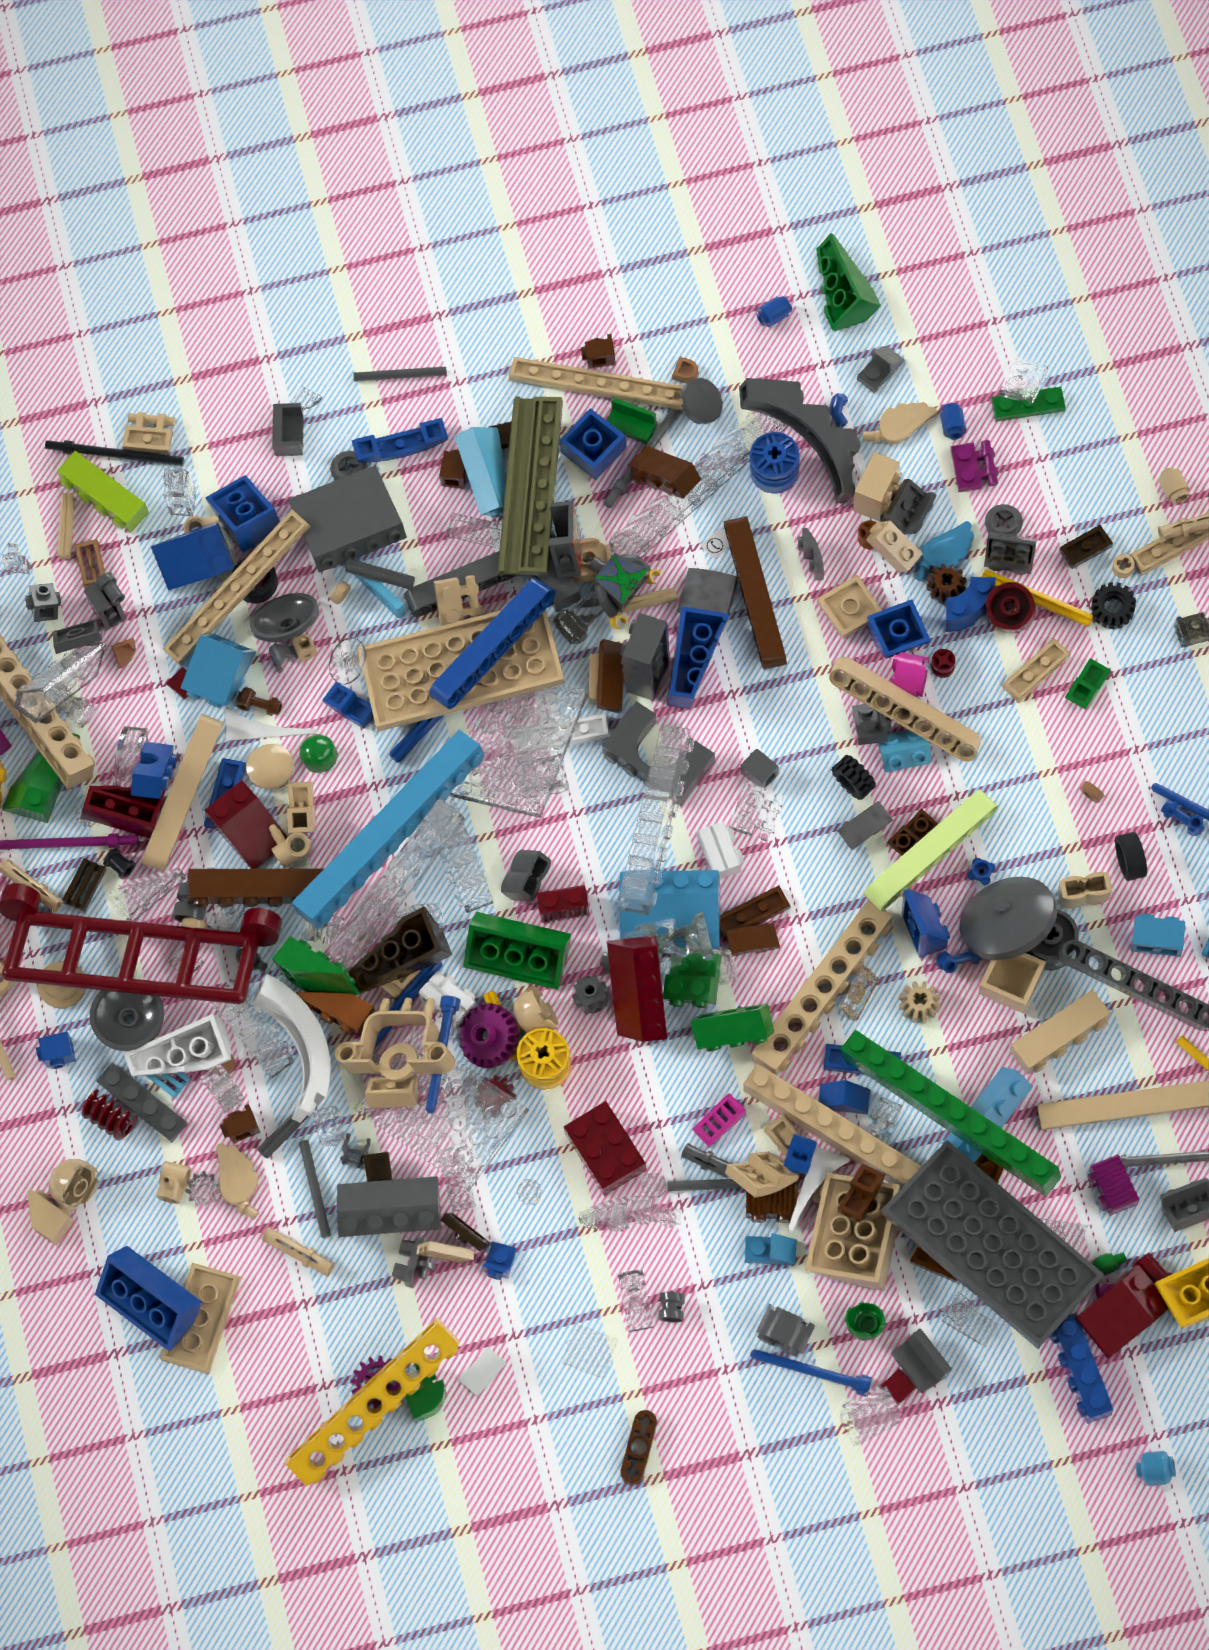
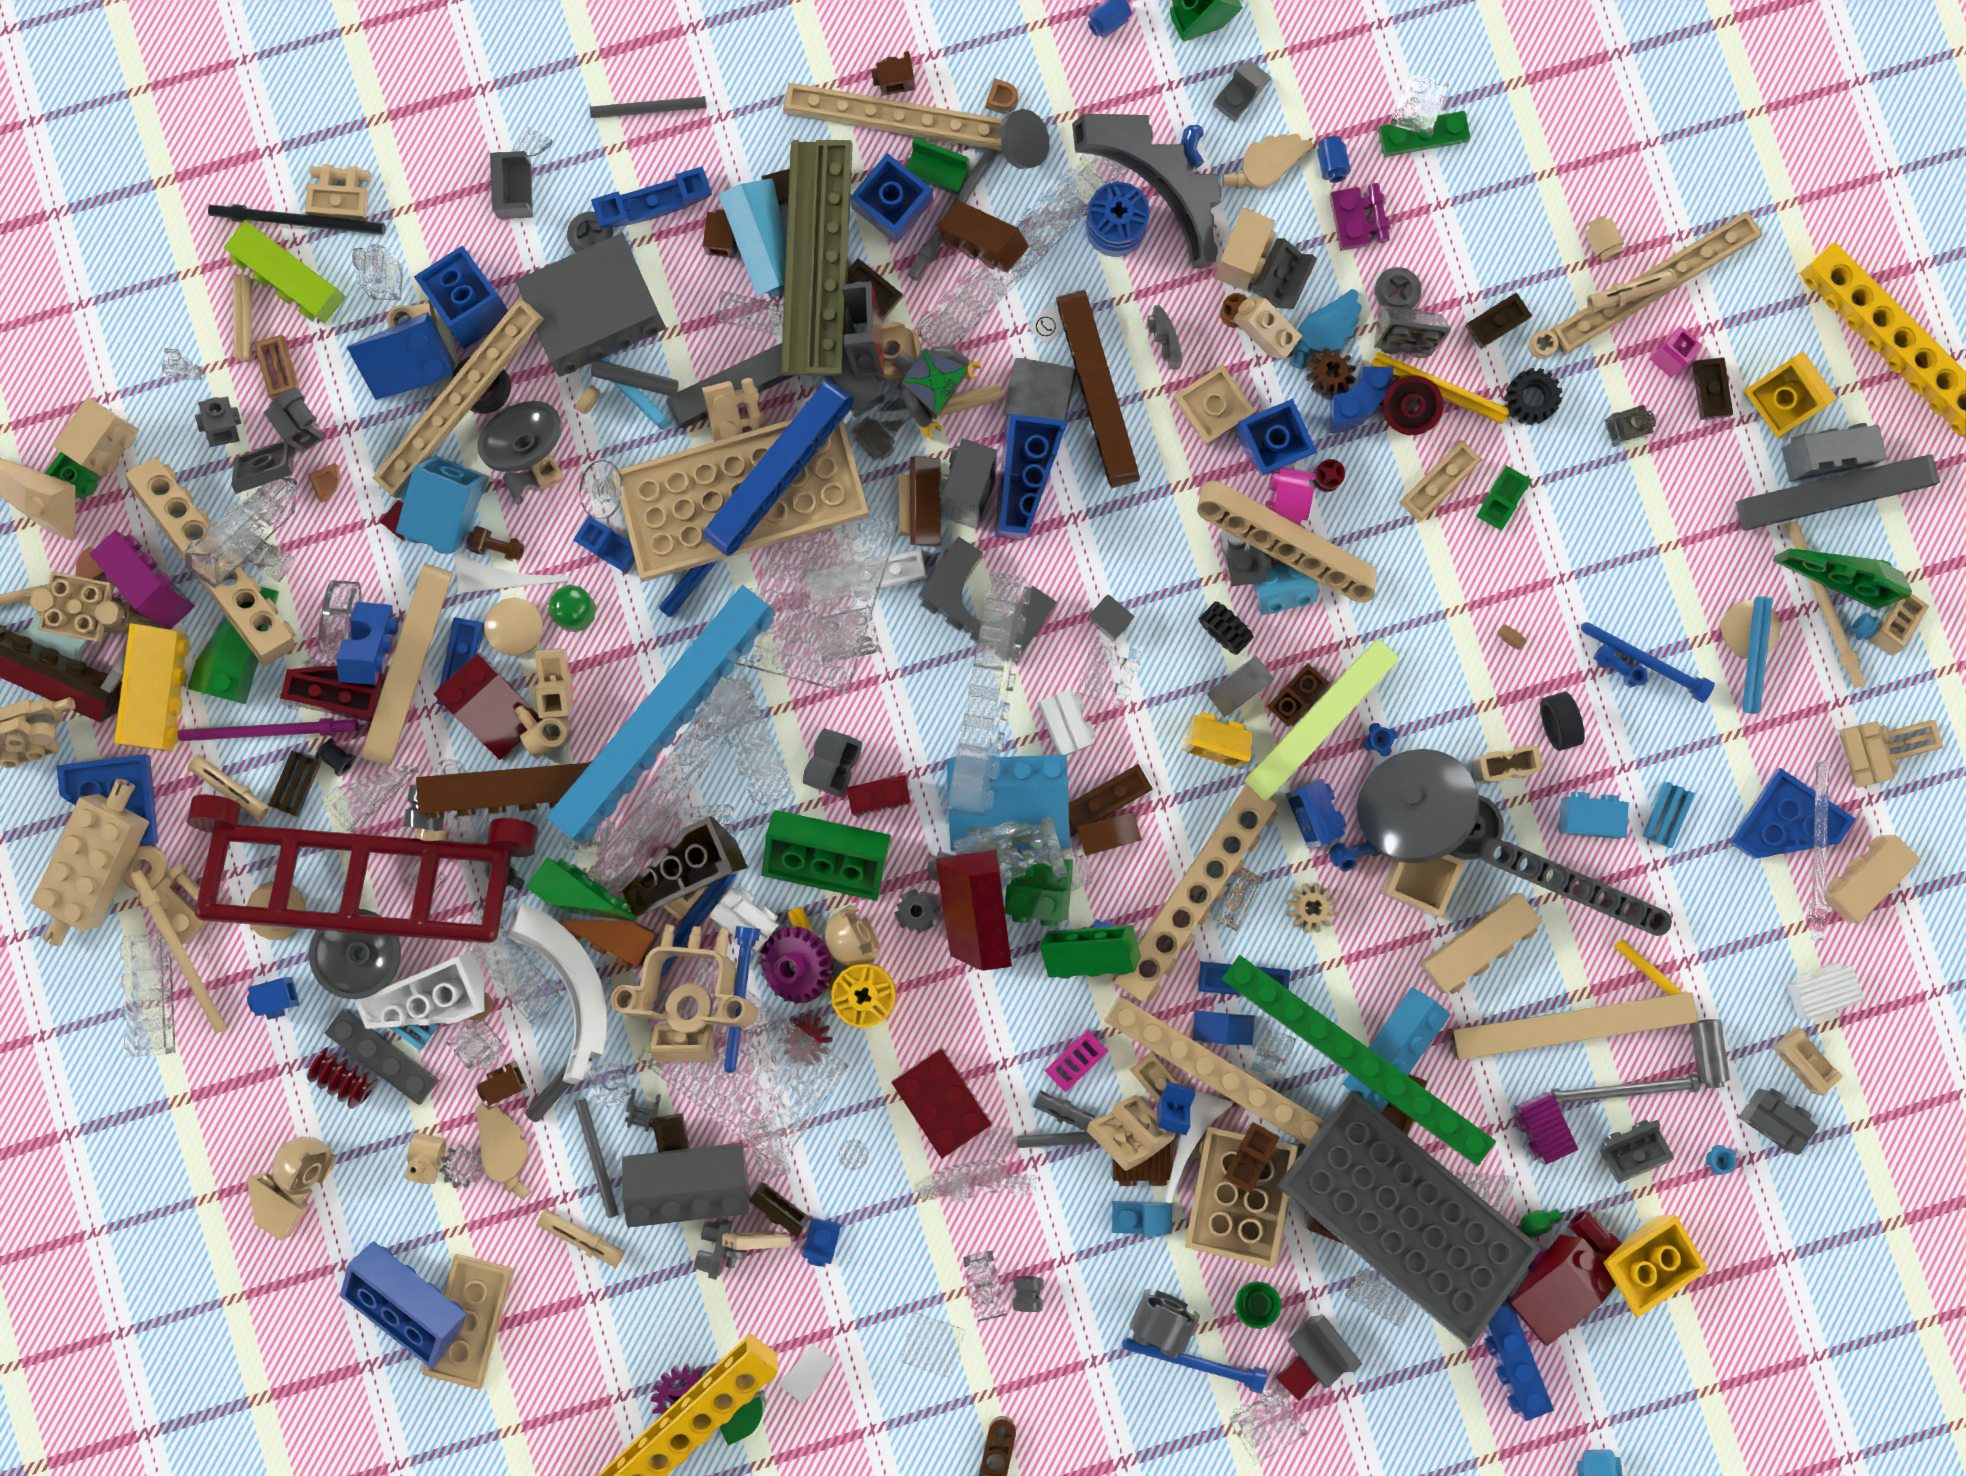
camera: 10 degrees left, 15 degrees up
none -> dark brown plate [847,258,903,319]
none -> yellow slope [1182,712,1252,768]

